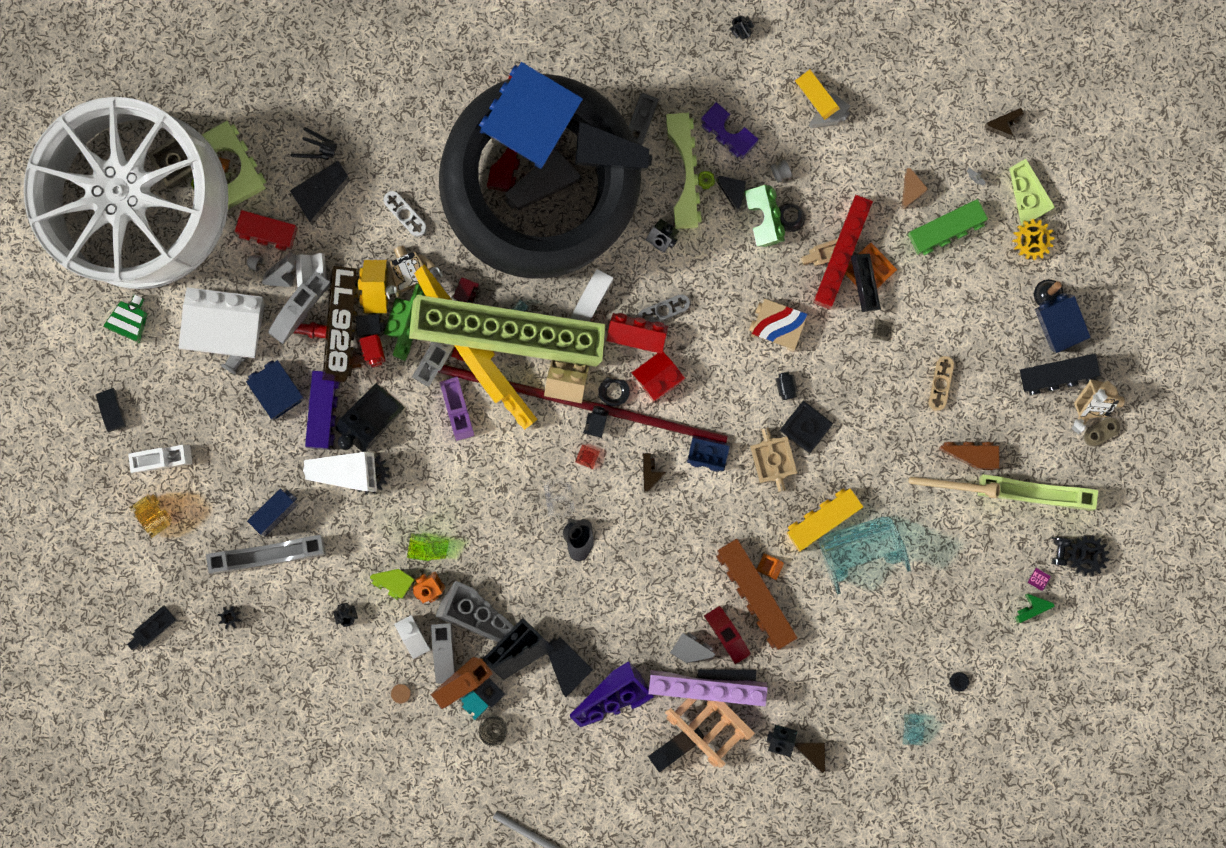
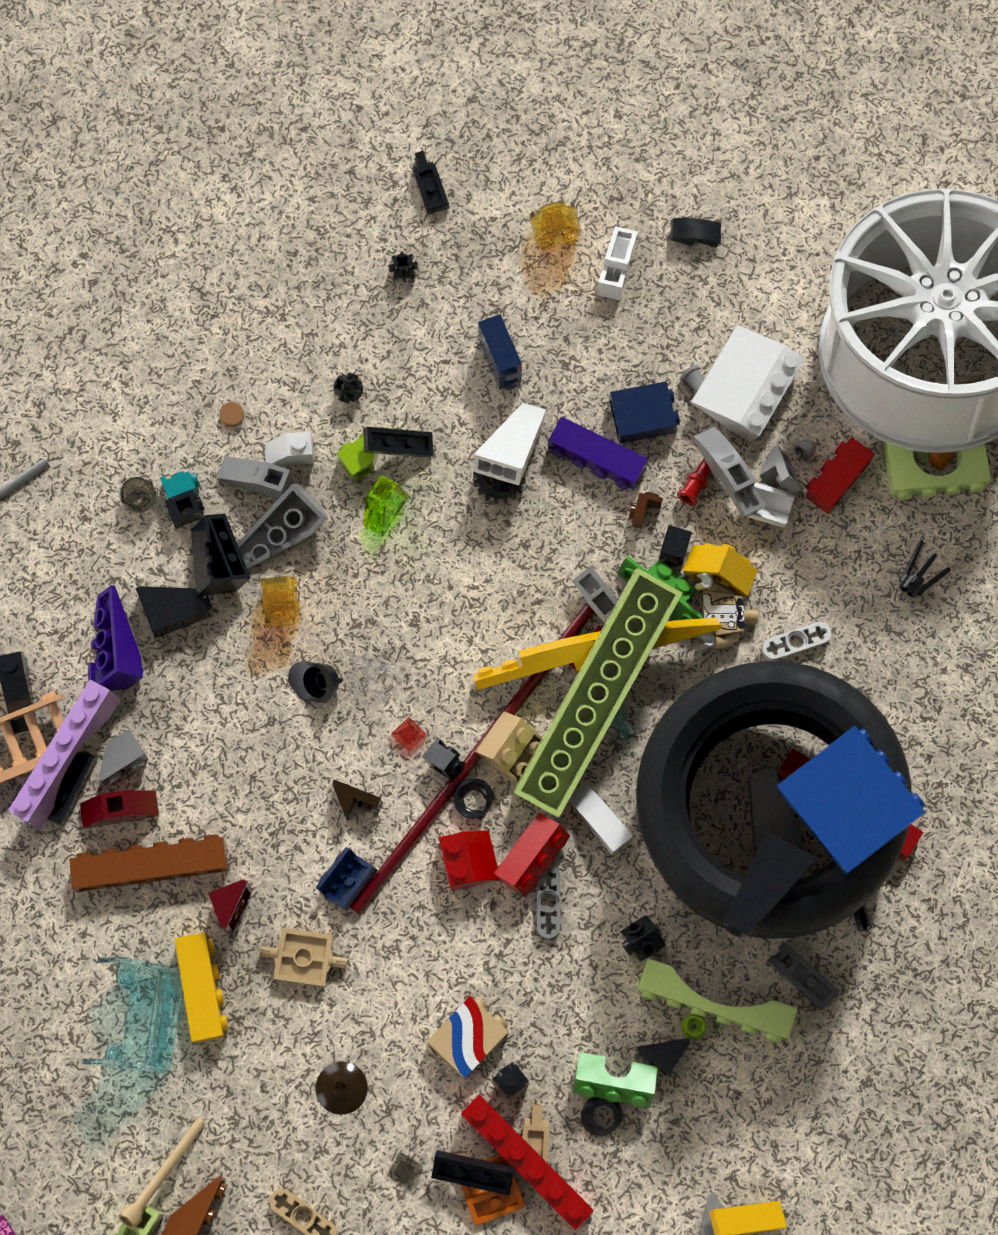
camera: 110 degrees right, 10 degrees down
green torso [103,295,148,343] -> none
light grey arch [206,535,326,574] -> none
black wedge [290,161,350,226] -> none
dark brown brick [322,266,359,383] -> none
black slope [335,383,405,452] -> none
red brick [359,334,386,368] -> none
orange brick [413,571,445,604] -> none
dark orange slope [430,657,493,709] -> none
medium lavender slope [440,377,475,441] -> none
dark red brick [453,277,480,303] -> none
dark purple arch [701,102,759,159] -> none
black gear [729,16,755,39] -> none
orange slope [756,553,784,580] -> none
light grey wheel [771,160,792,183] -> none
black brick [775,371,798,401] -> none
black plate [779,400,833,454] -> none
none -> dark red slope [208,879,253,936]
none -> clear yellow brick [260,576,300,628]
none -> dark brown dish [315,1061,368,1115]
none -> black plate [363,427,433,457]
none -> black brick [492,1062,529,1100]

